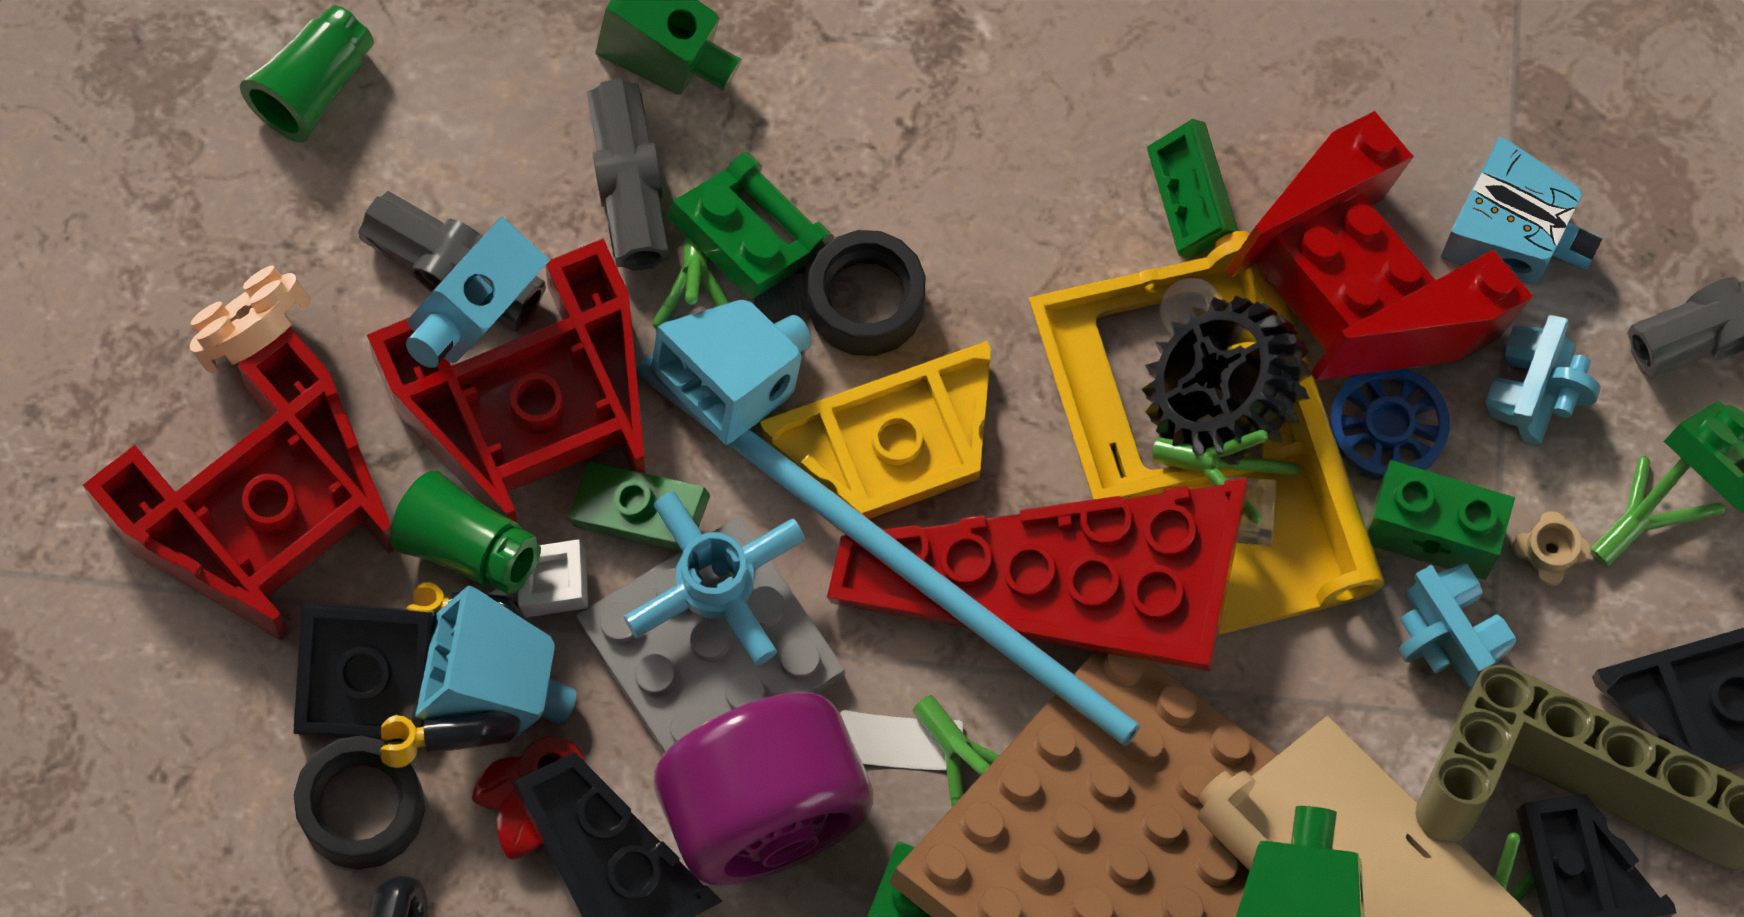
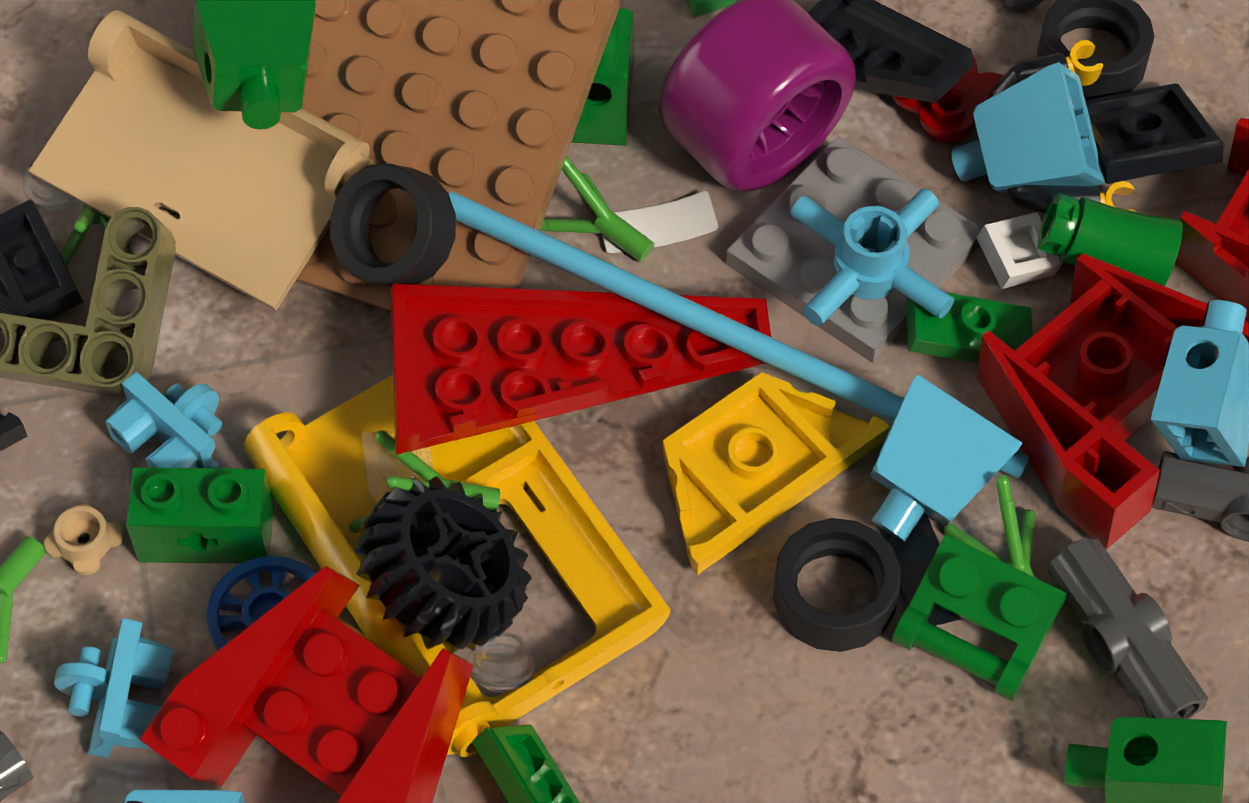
camera: 165 degrees right, 10 degrees down
none -> black tyre [330,164,456,286]

